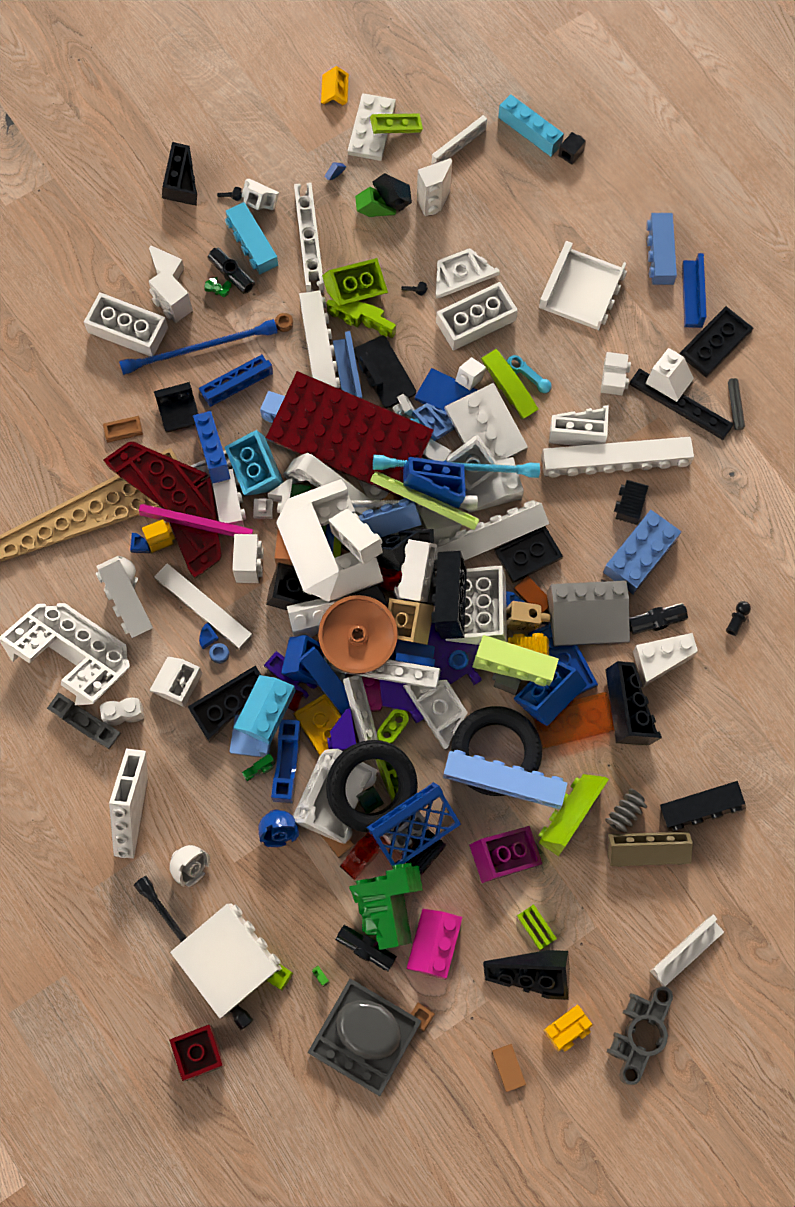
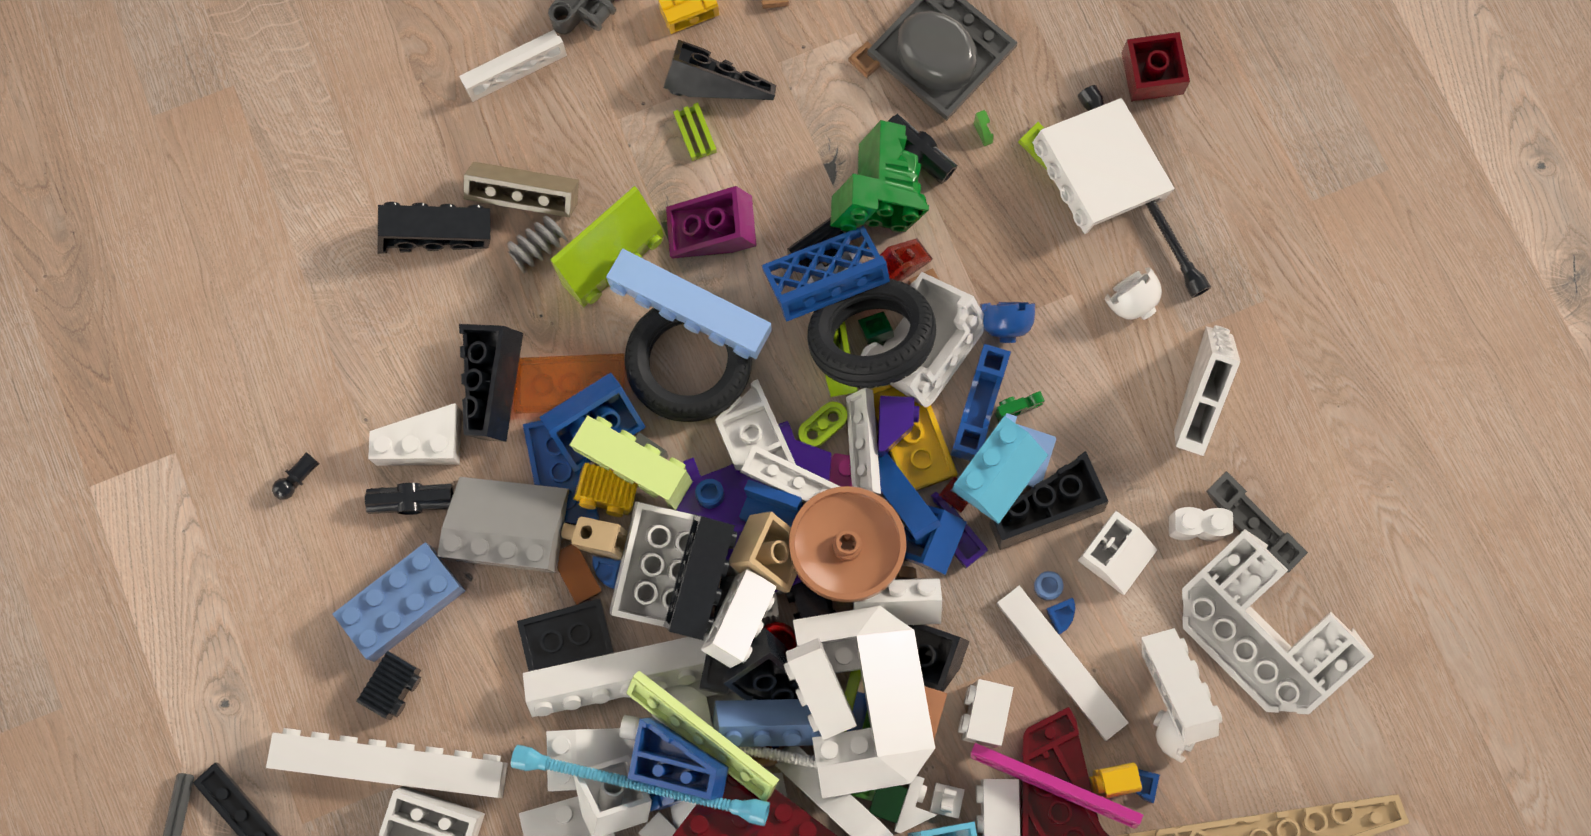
camera: 165 degrees left, 5 degrees up
dark pink slope [406,909,462,980] -> none

